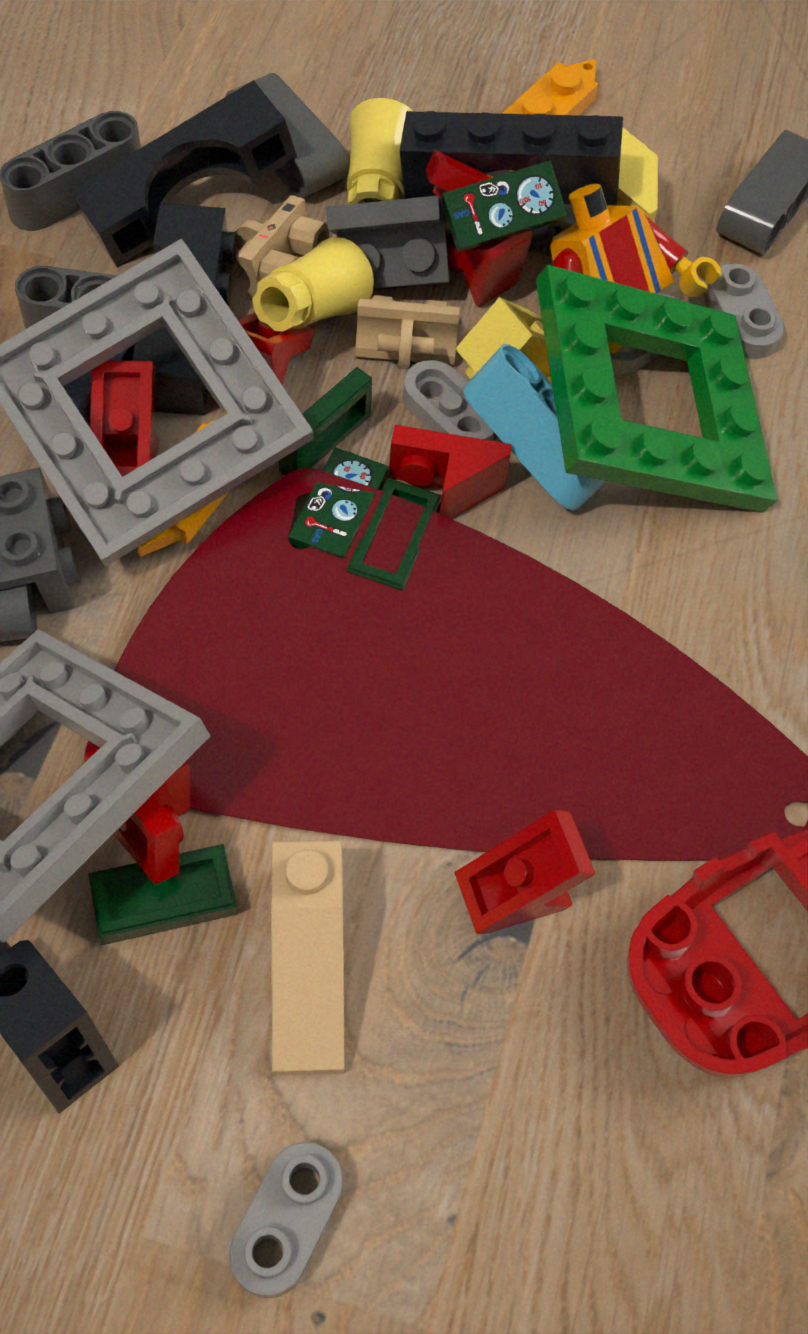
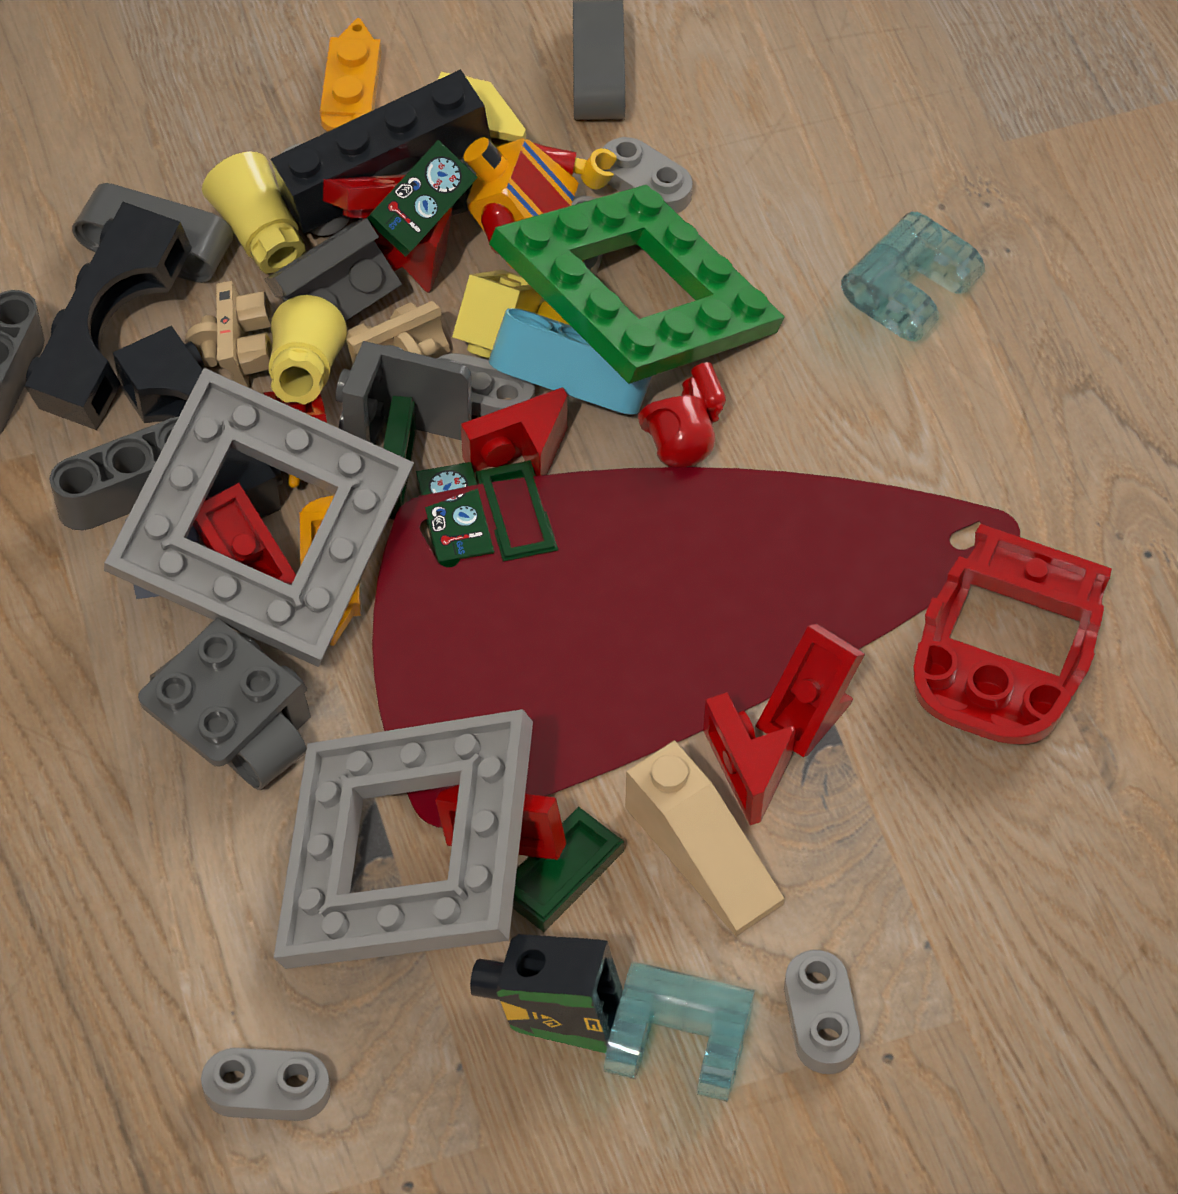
camera: 30 degrees left, 5 degrees down
none -> dark grey bracket [336,341,472,445]
none -> clear light blue connector [604,961,755,1102]
none -> red piece [637,362,726,467]
none -> red slope [703,692,795,826]

